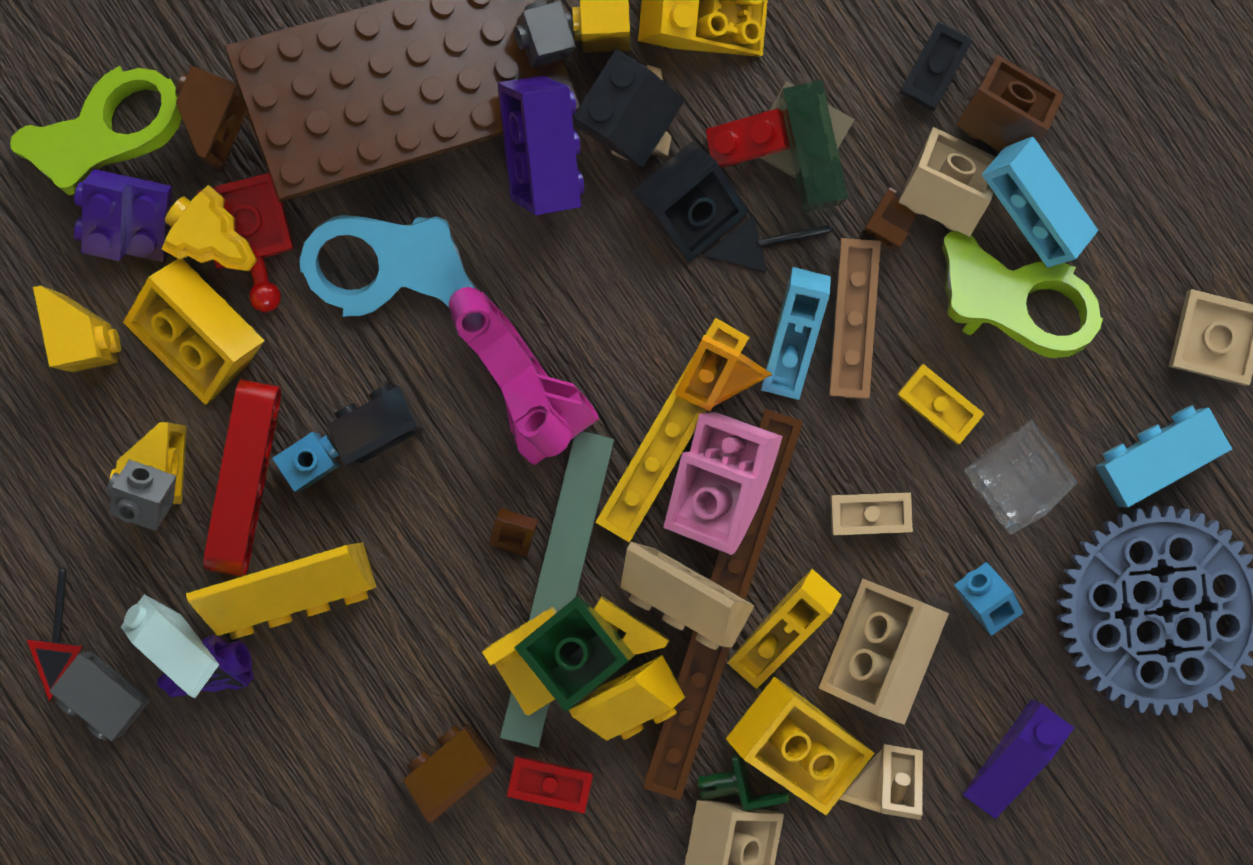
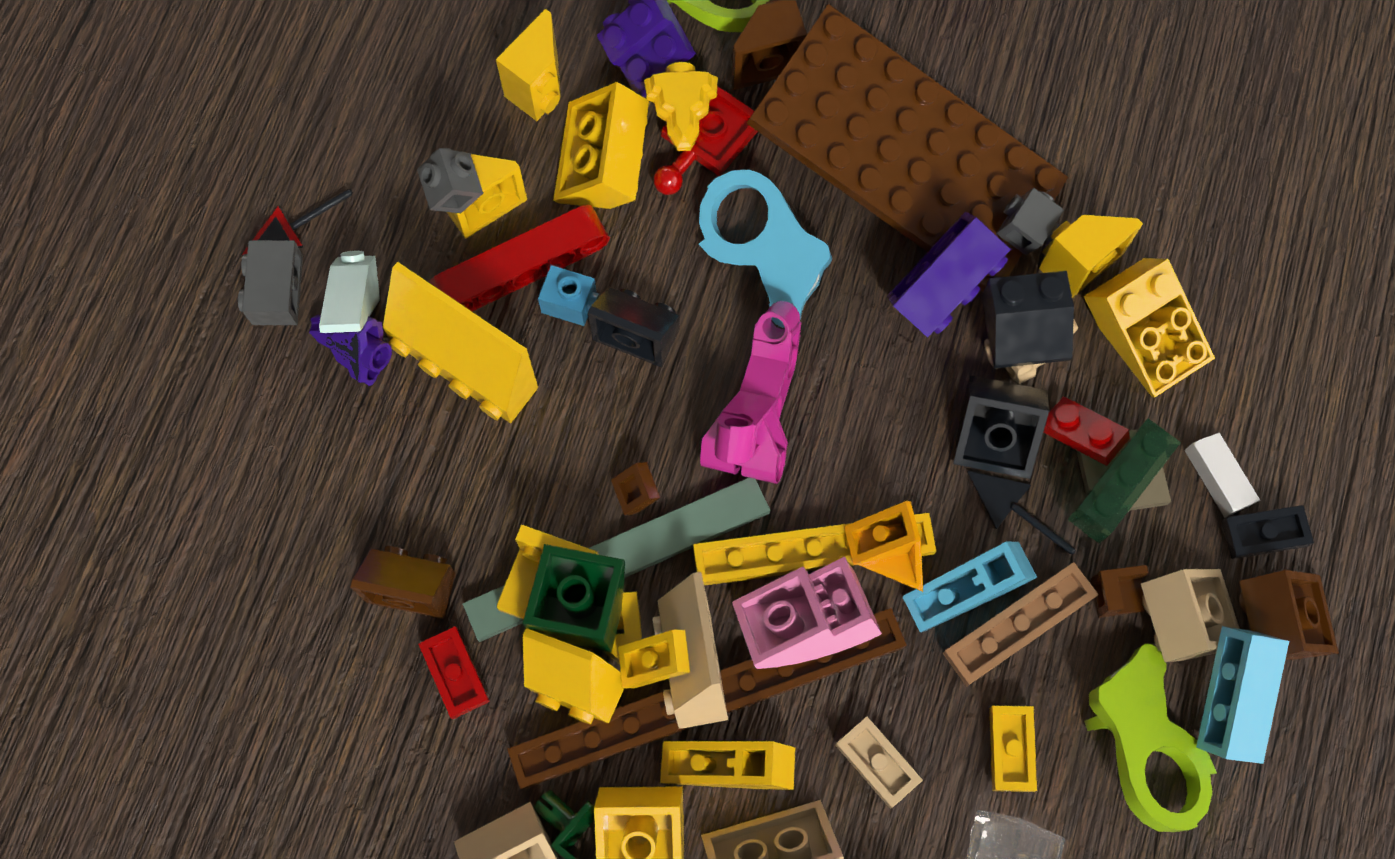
camera: 55 degrees right, 15 degrees down
none -> yellow plate [618,630,690,688]
none -> white slope [1184,433,1260,518]

